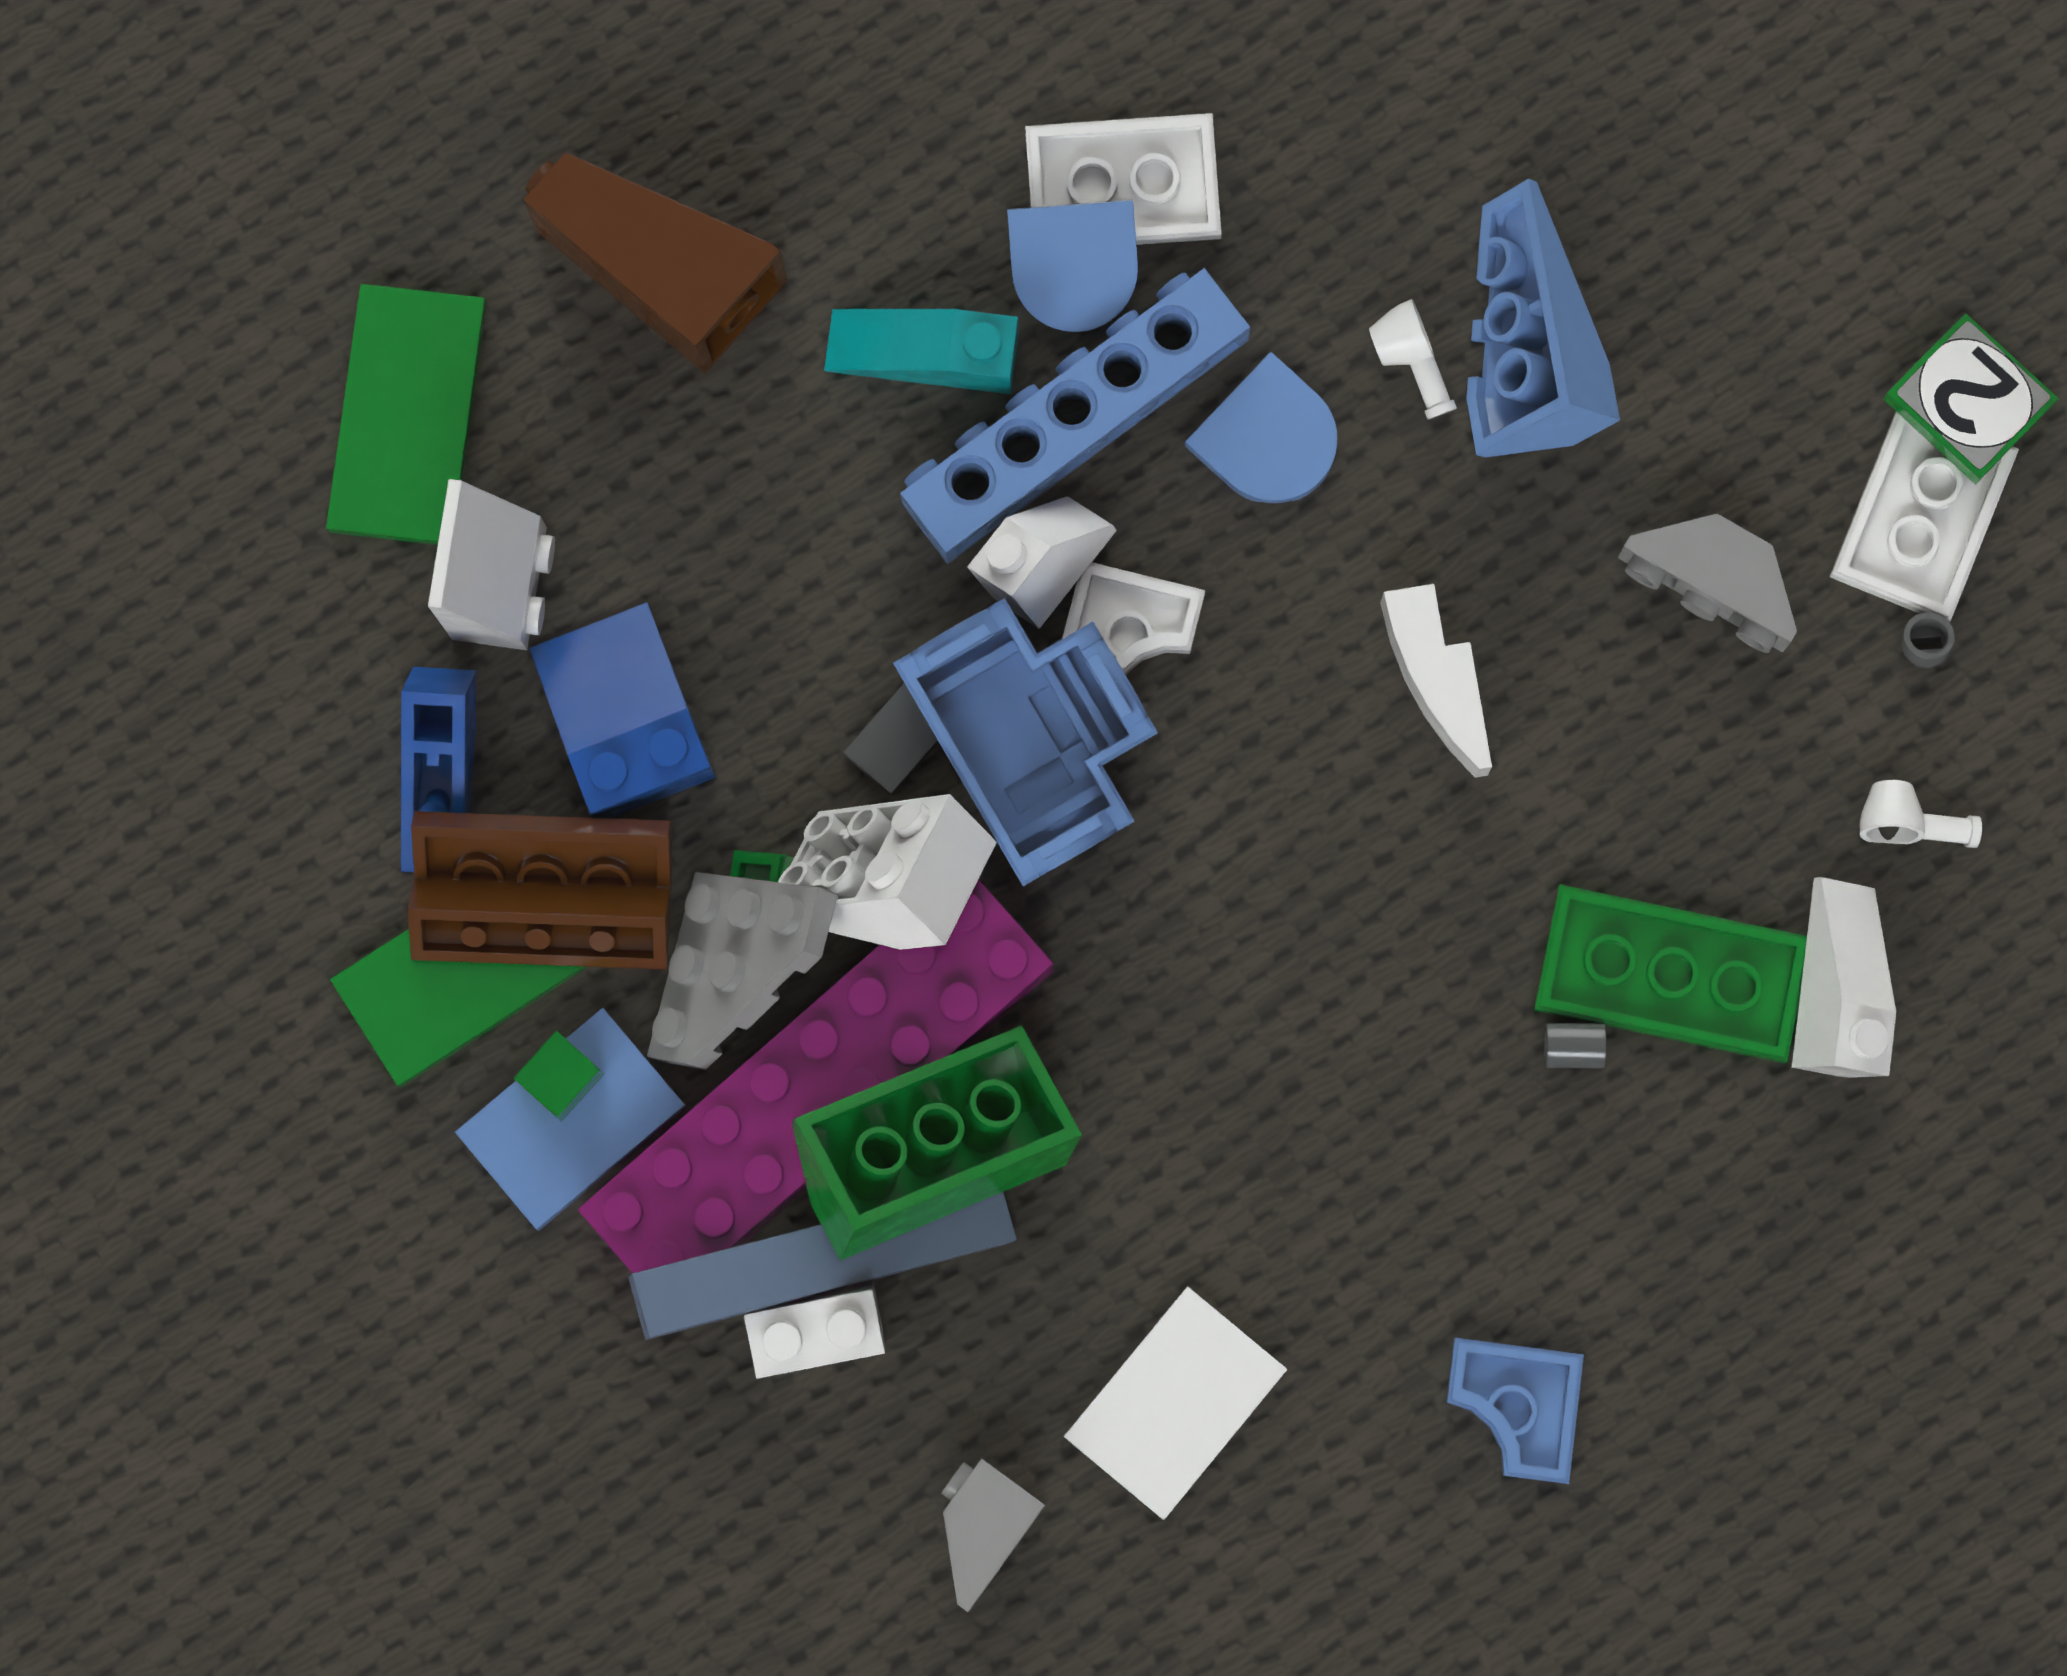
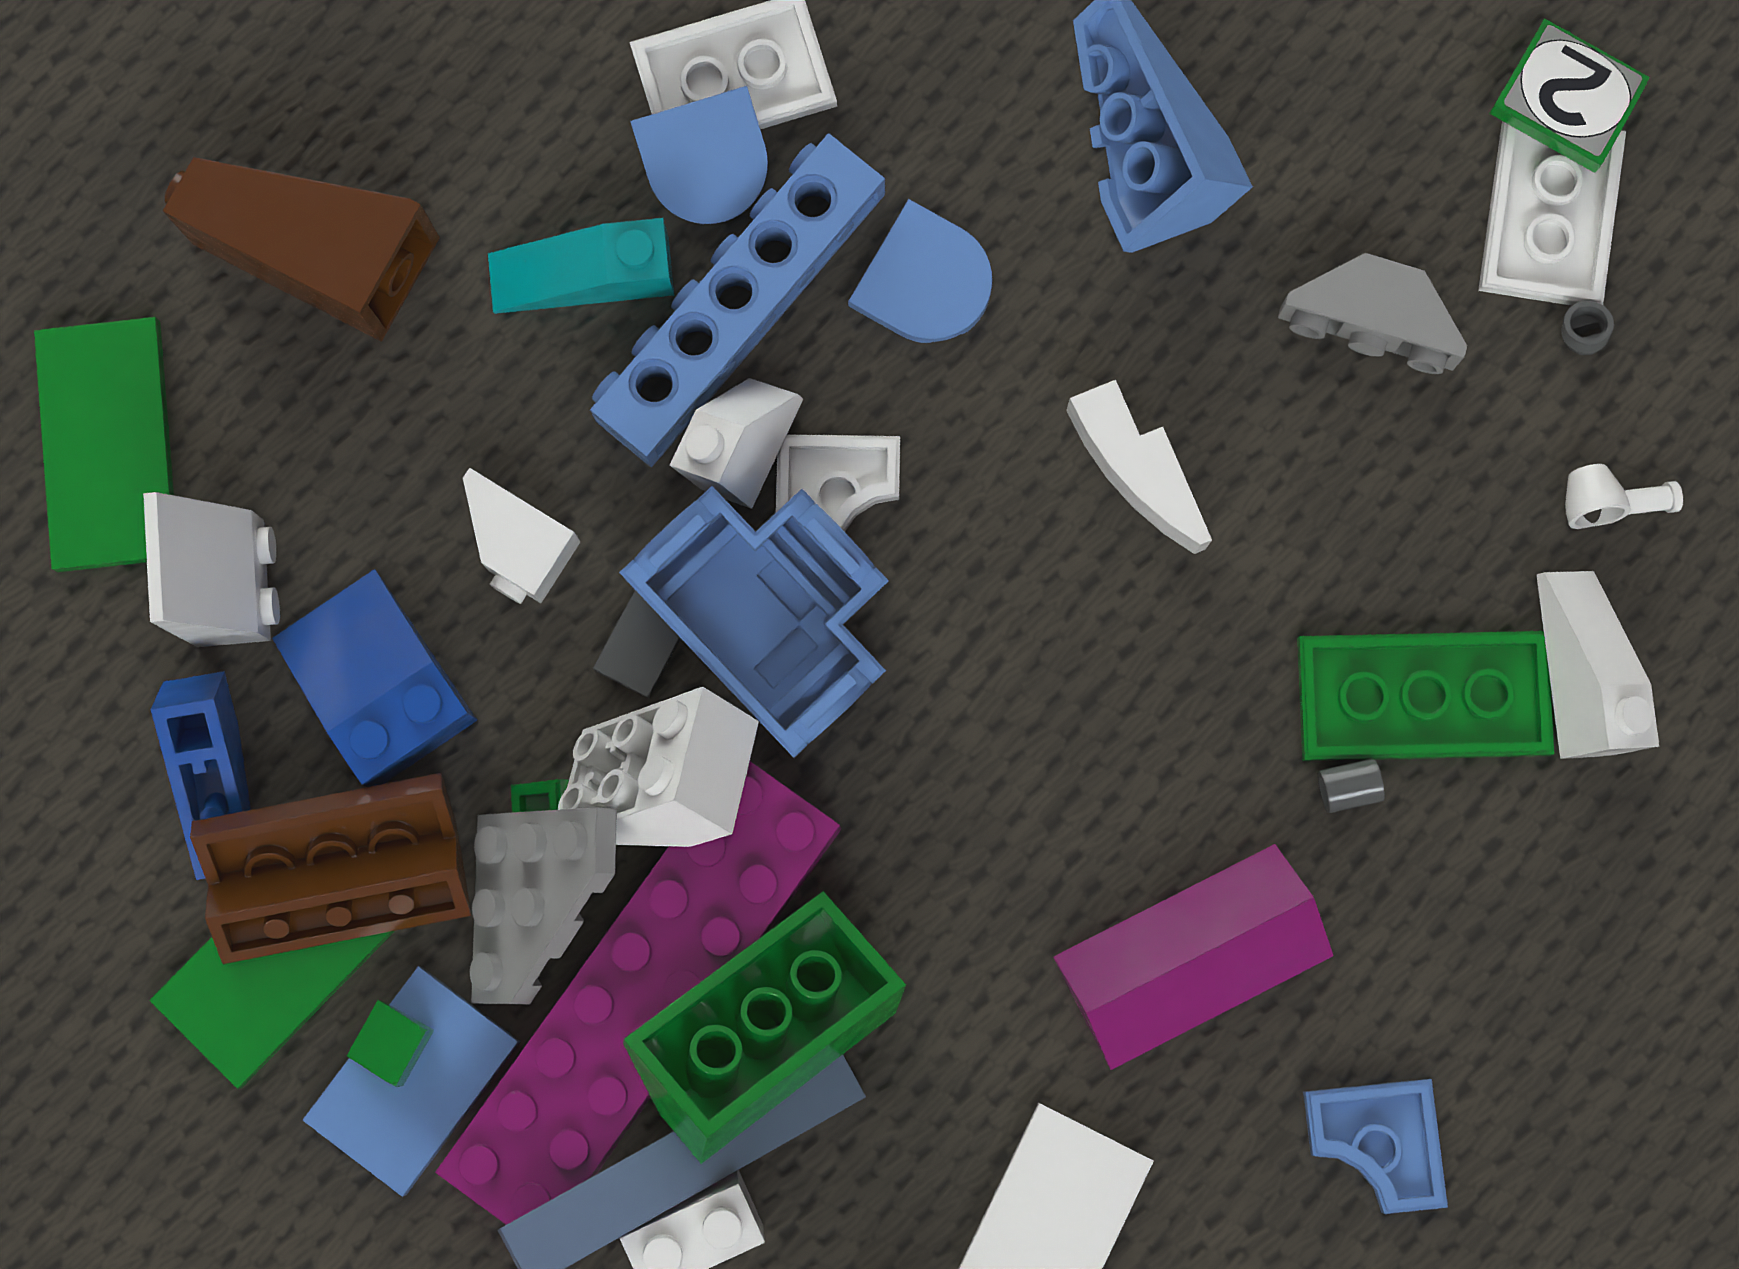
camera: 15 degrees left, 0 degrees up
white bar [1369,299,1457,420] -> none
none -> white slope [463,468,580,604]
none -> magenta slope [1053,844,1334,1070]

